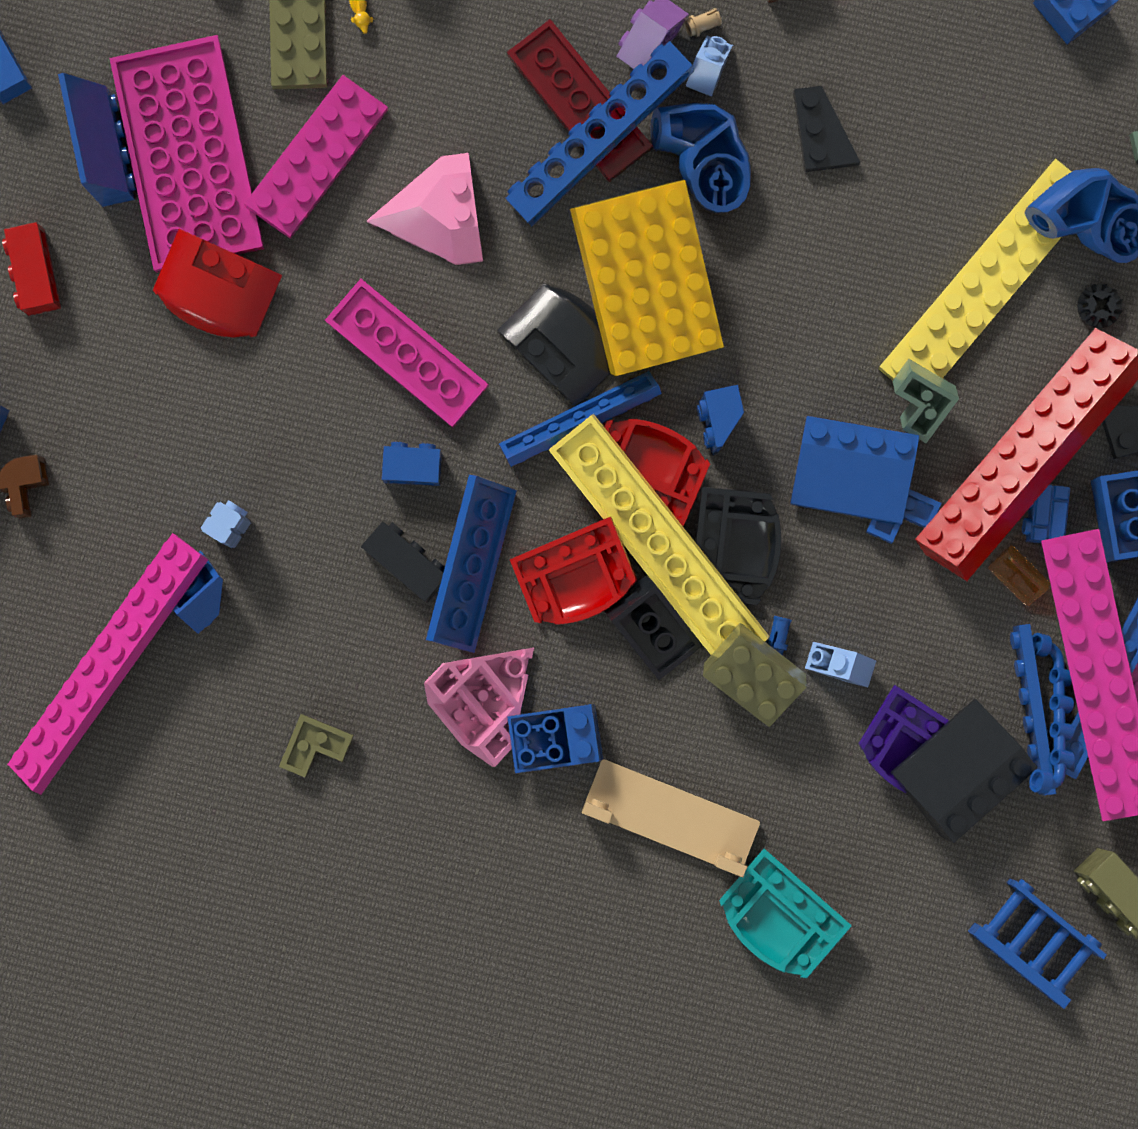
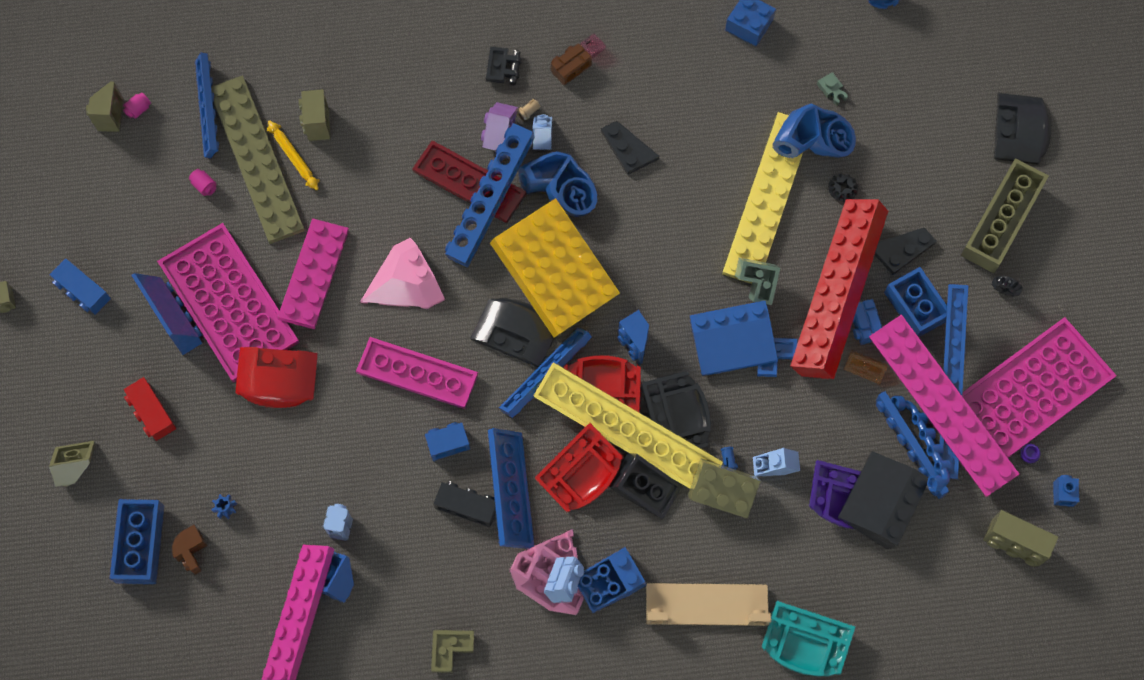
camera: 20 degrees left, 15 degrees down
blue fence [968,879,1107,1009] -> none
none -> blue gear [211,494,237,519]
none -> light blue brick [544,557,584,603]

